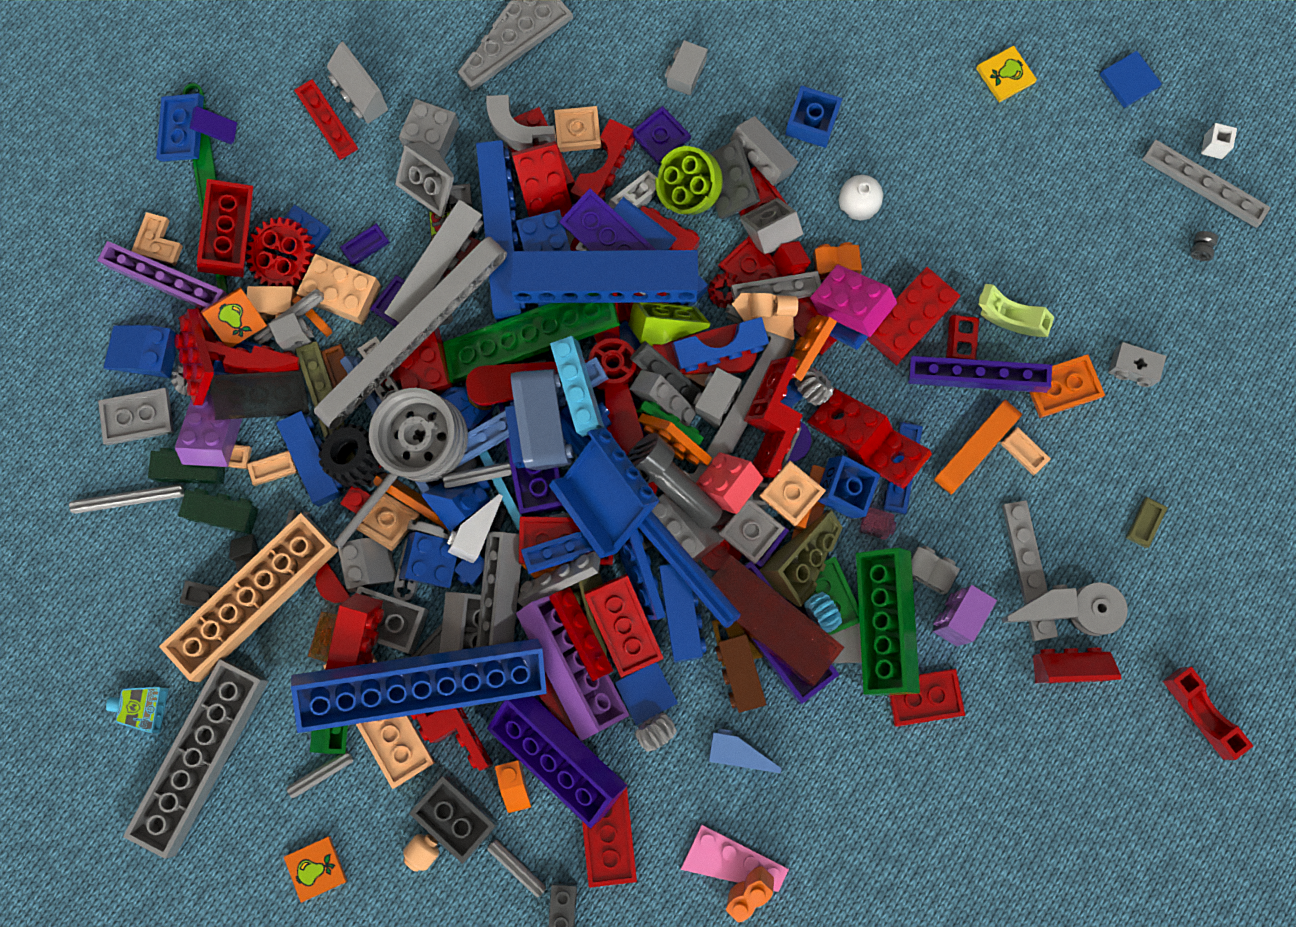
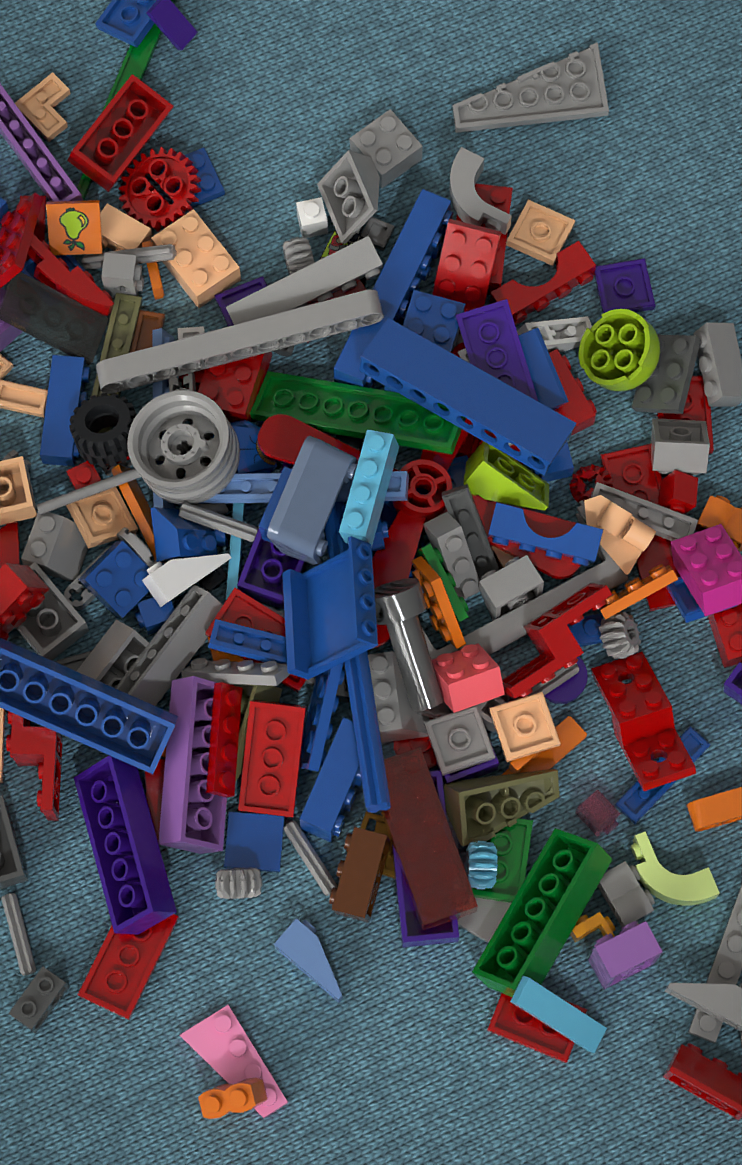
camera: 30 degrees right, 5 degrees down
red plate [294,79,358,160] -> none
light grey slope [327,41,388,124] -> none
dark purple tile [340,223,390,266] -> none
orange slope [495,760,532,813] -> none
light grey brick [665,40,708,96] -> none
blue brick [817,455,880,519] -> none
none -> light grey gear [282,237,314,275]
none -> light grey axle [284,821,338,896]
none -> white brick [296,197,328,238]
none -> medium azure tile [510,976,607,1053]
none -> light orange bracket [570,912,616,942]
none -> yellowish green arch [631,831,720,906]

